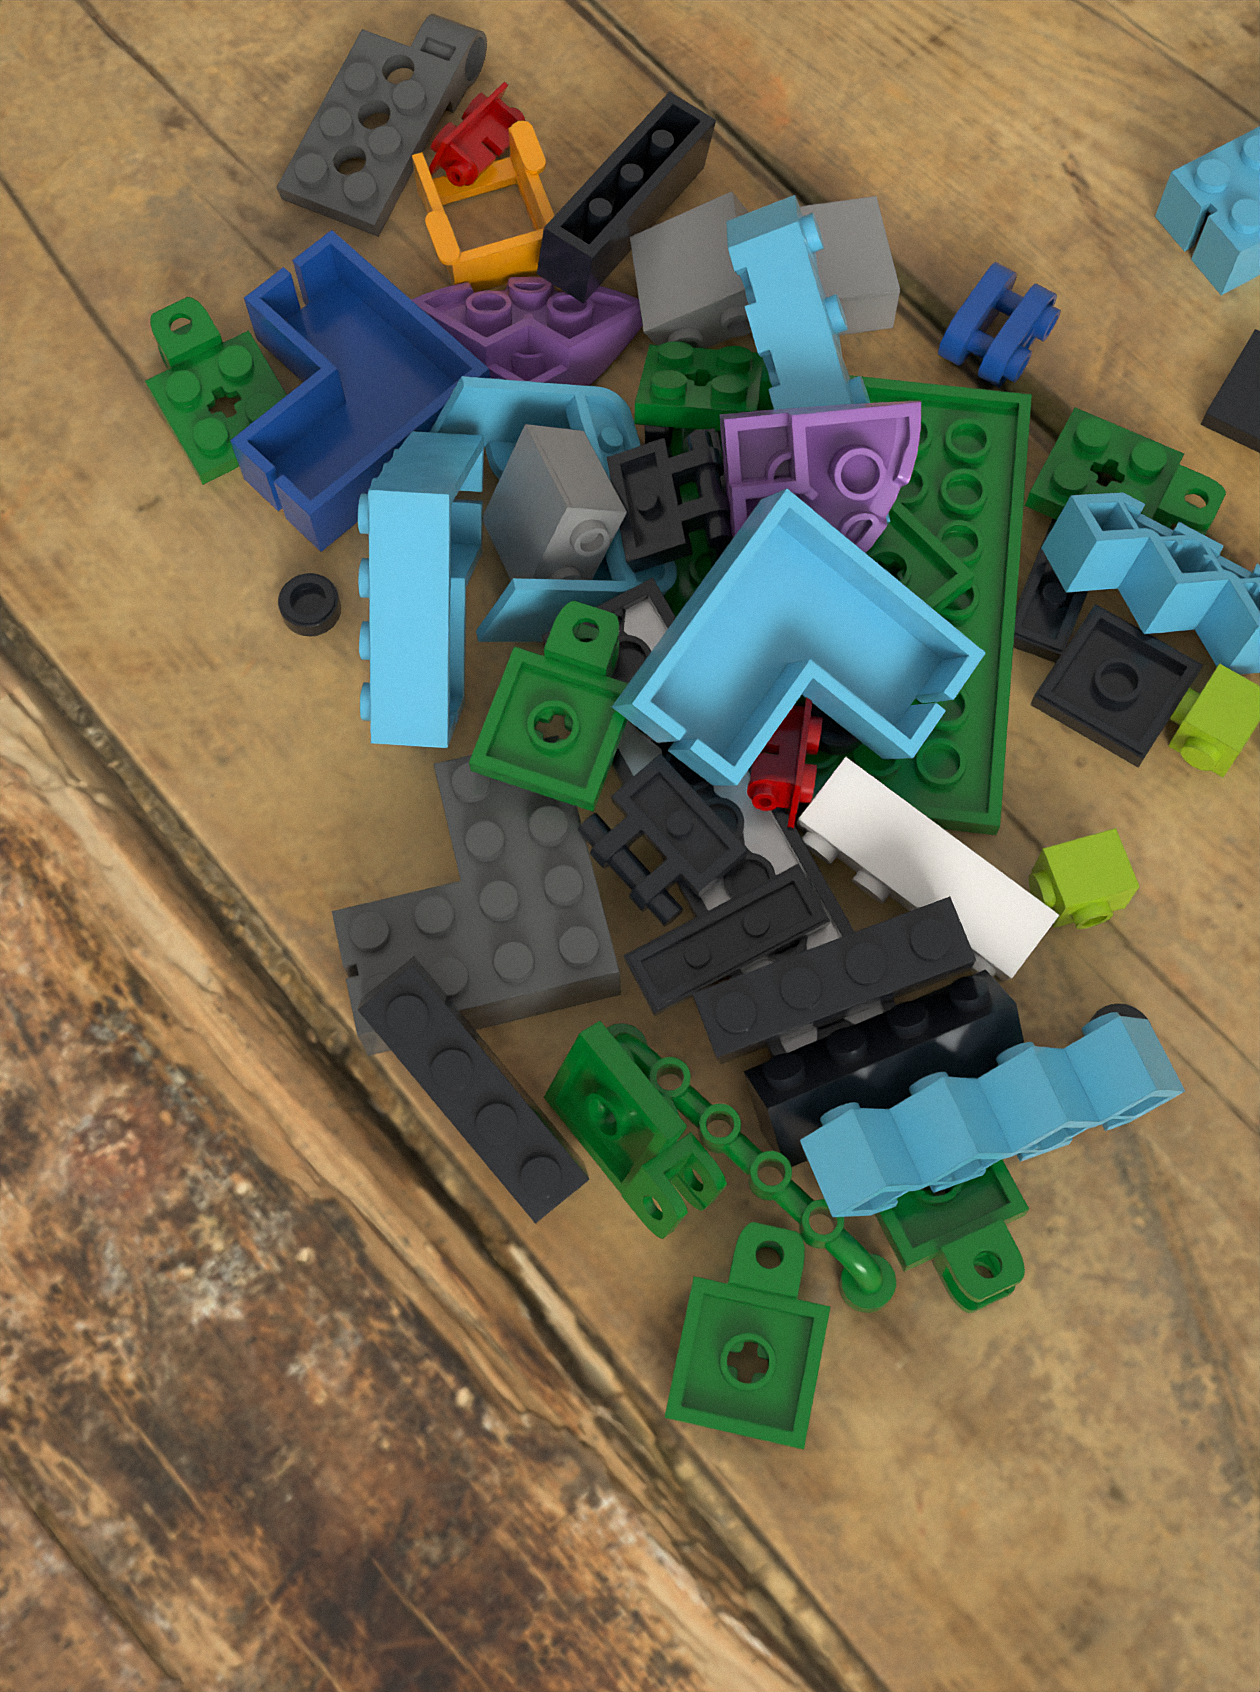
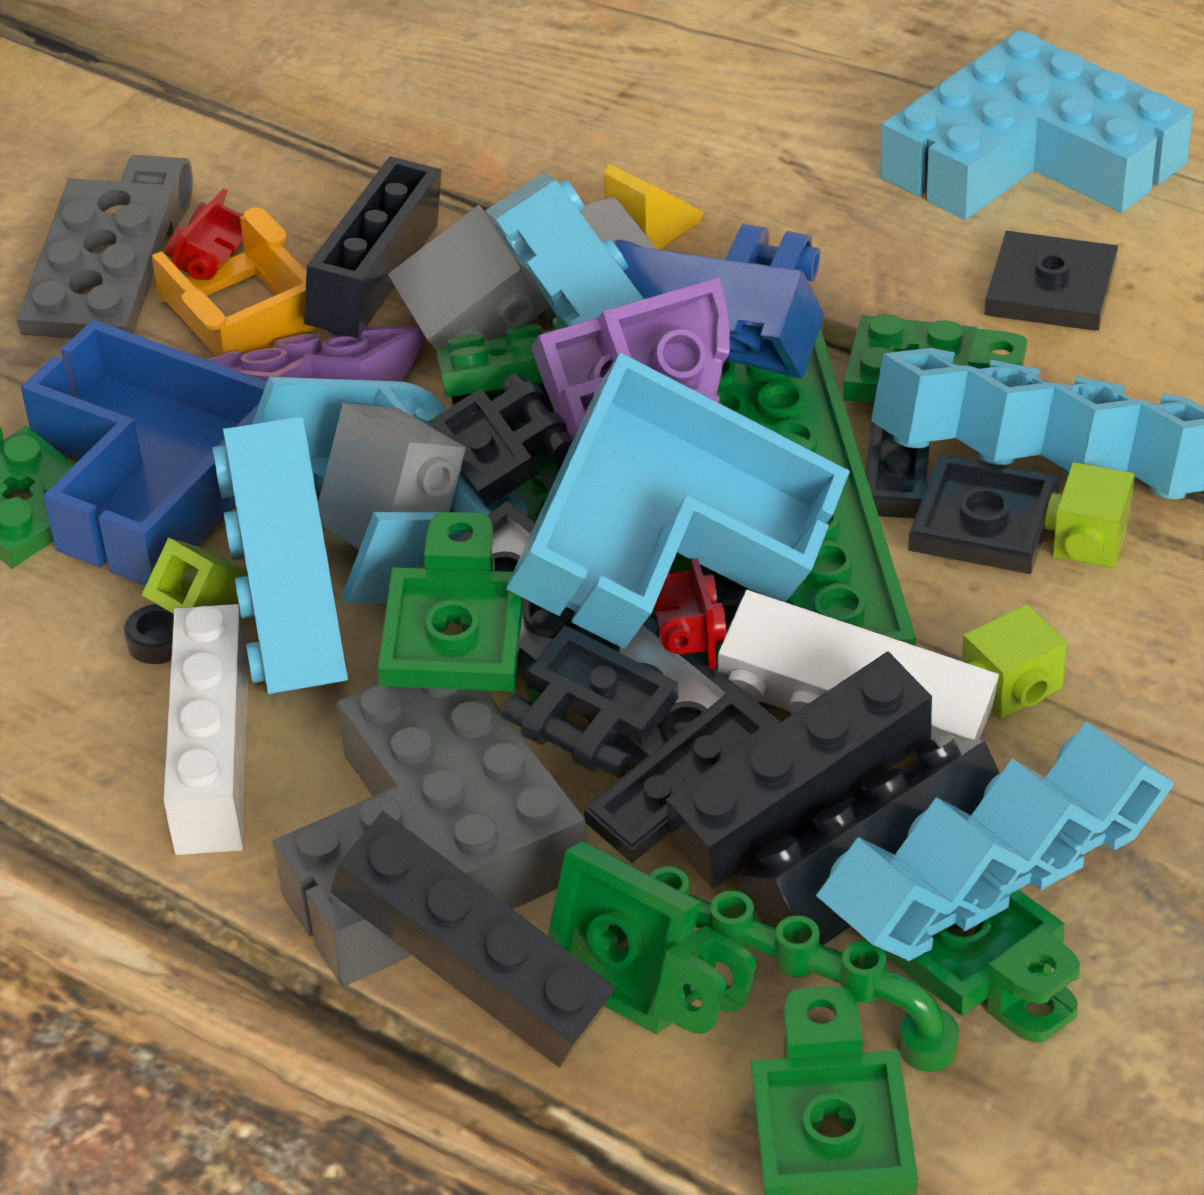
camera: 15 degrees left, 25 degrees down
none -> lime brick [142,537,248,614]
none -> white brick [164,604,249,855]
none -> yellow slope [604,163,705,250]
none -> blue wedge [614,240,825,379]

